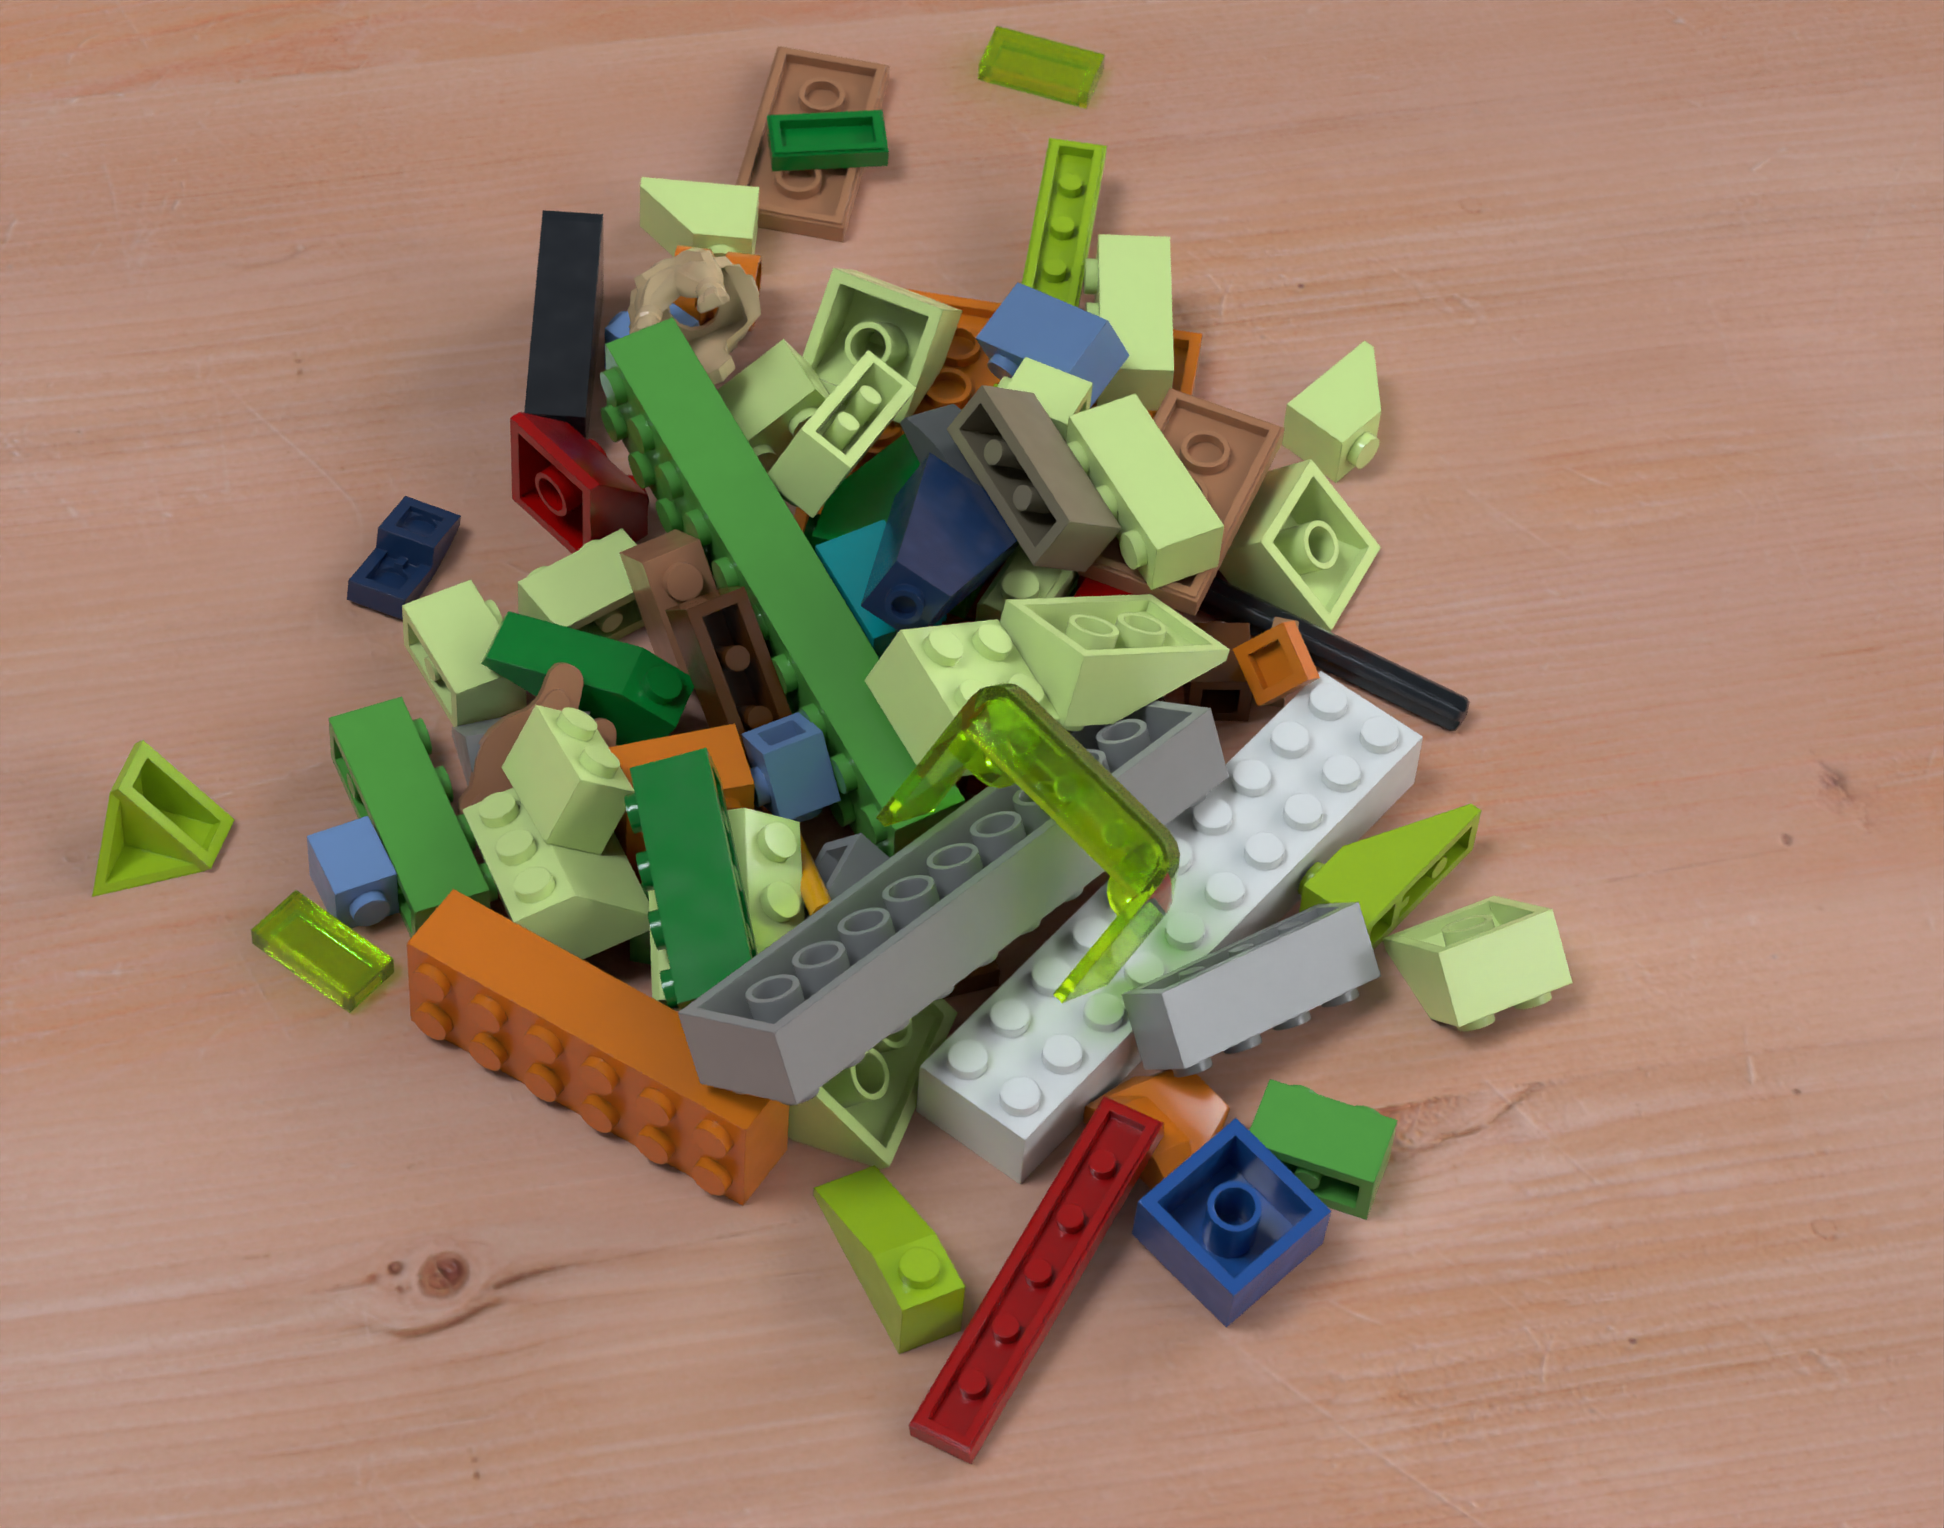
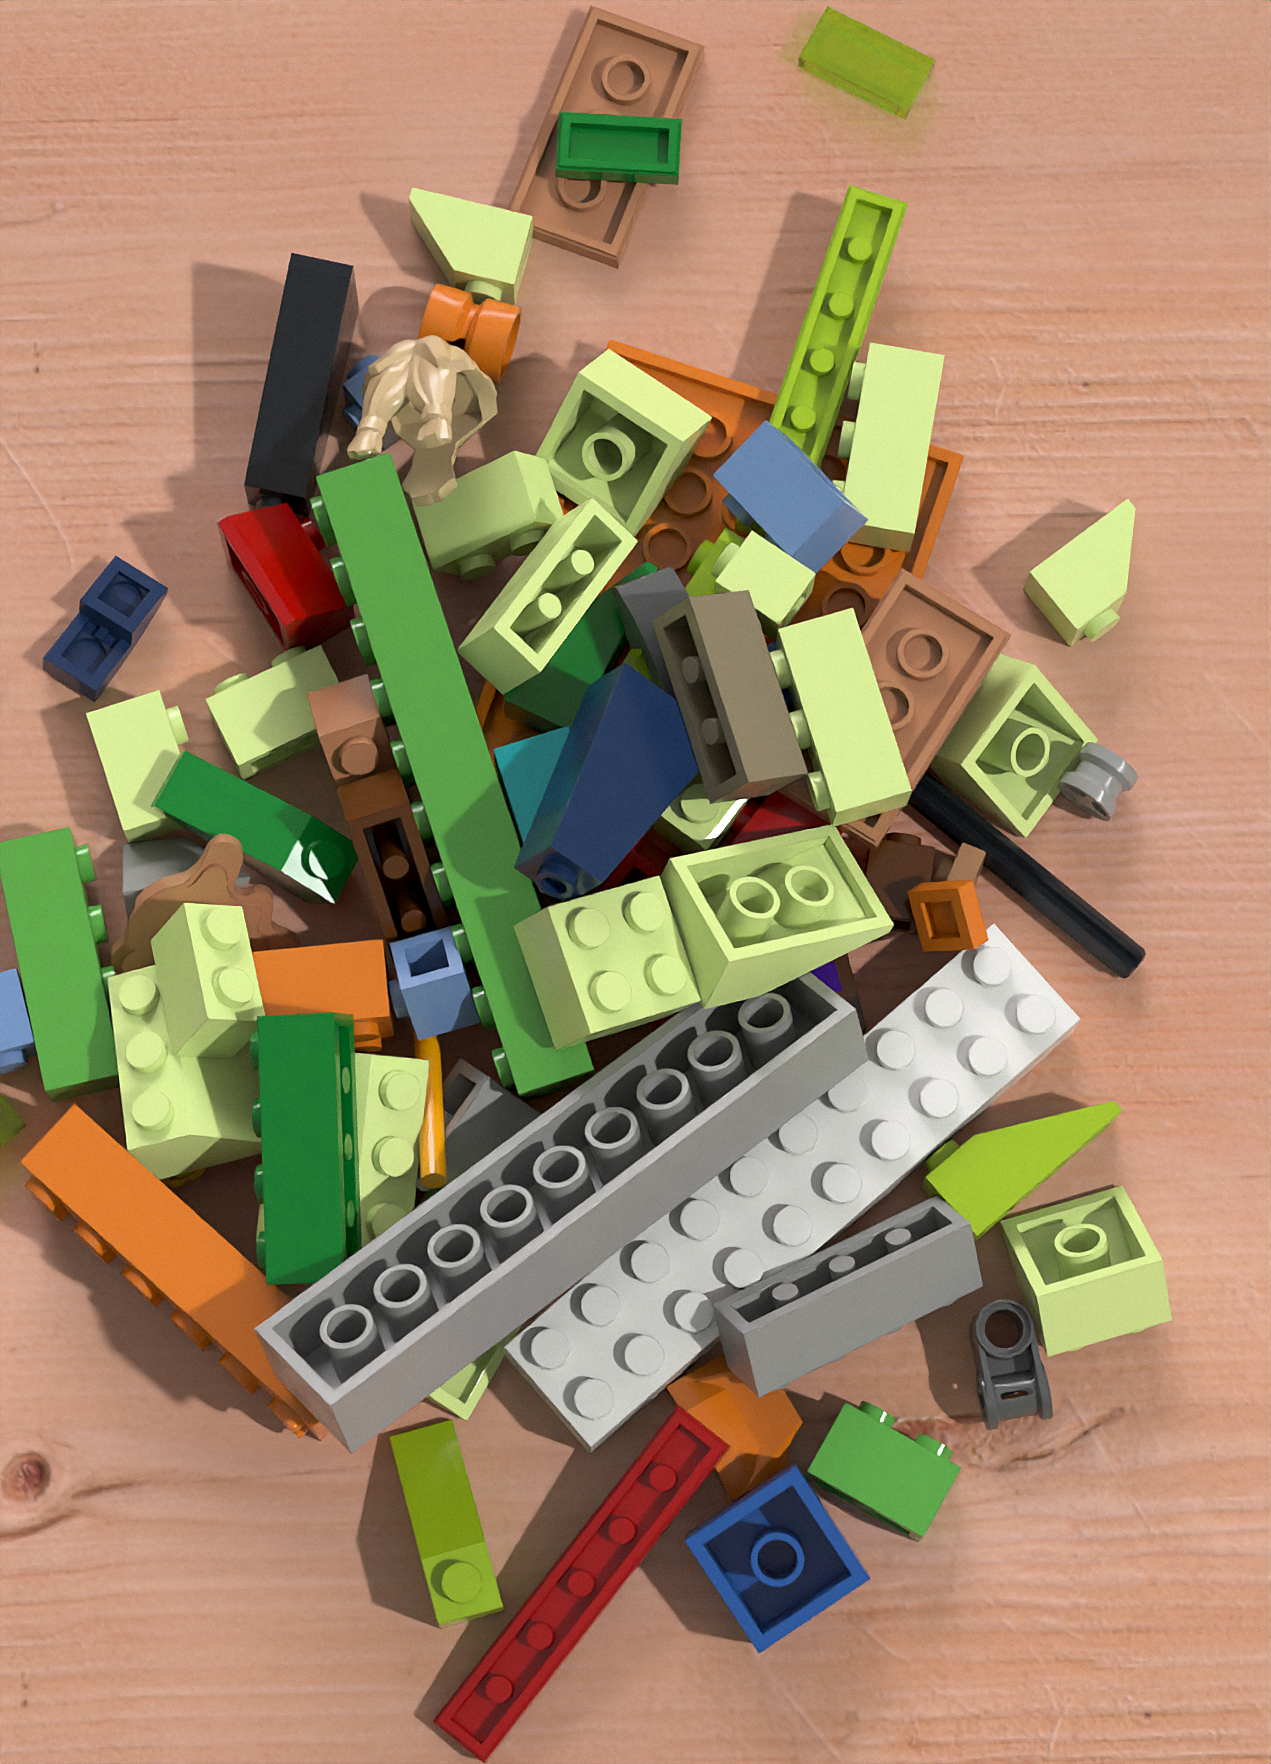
camera: 10 degrees right, 25 degrees up
clear neon green windscreen [876,682,1180,1003] -> none
none -> dark grey piece [969,1299,1053,1430]
none -> light grey wheel [1057,742,1139,821]

